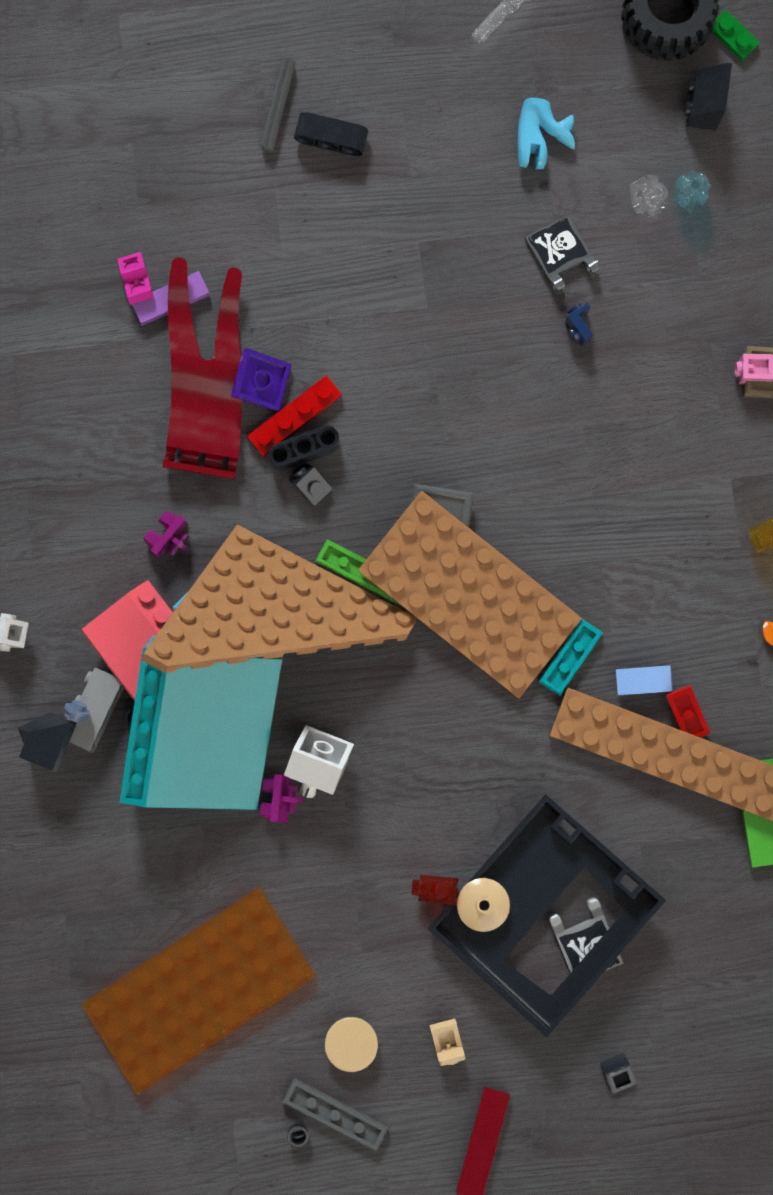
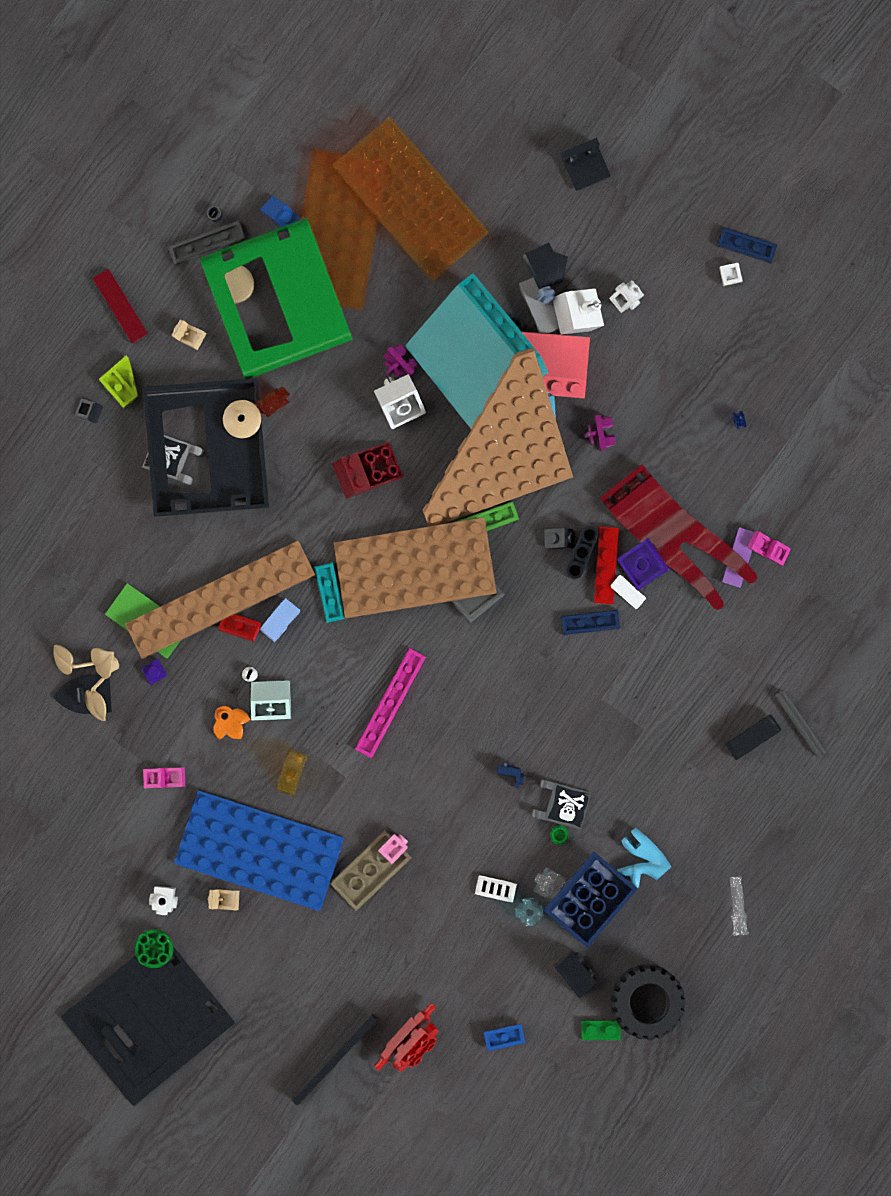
camera: 140 degrees right, 5 degrees up
none -> lime wing [99,355,139,409]
none -> green door [200,218,353,379]
none -> white hinge [242,667,258,682]
none -> light aqua slope [251,681,291,721]
none -> blue slope [260,196,301,235]
none -> clear orange plate [332,117,490,282]
none -> dark red slope [332,442,403,499]
none -> dark pink tile [355,648,426,758]
none -> white slope [475,875,517,903]
none -> dark blue slope [544,851,638,948]
none -> green plate [550,825,569,845]
none -> white brick [553,289,604,335]
none -> dark blue tile [561,610,620,635]
none -> white sticker [611,575,646,609]
none -> clear blue bush [732,411,747,430]

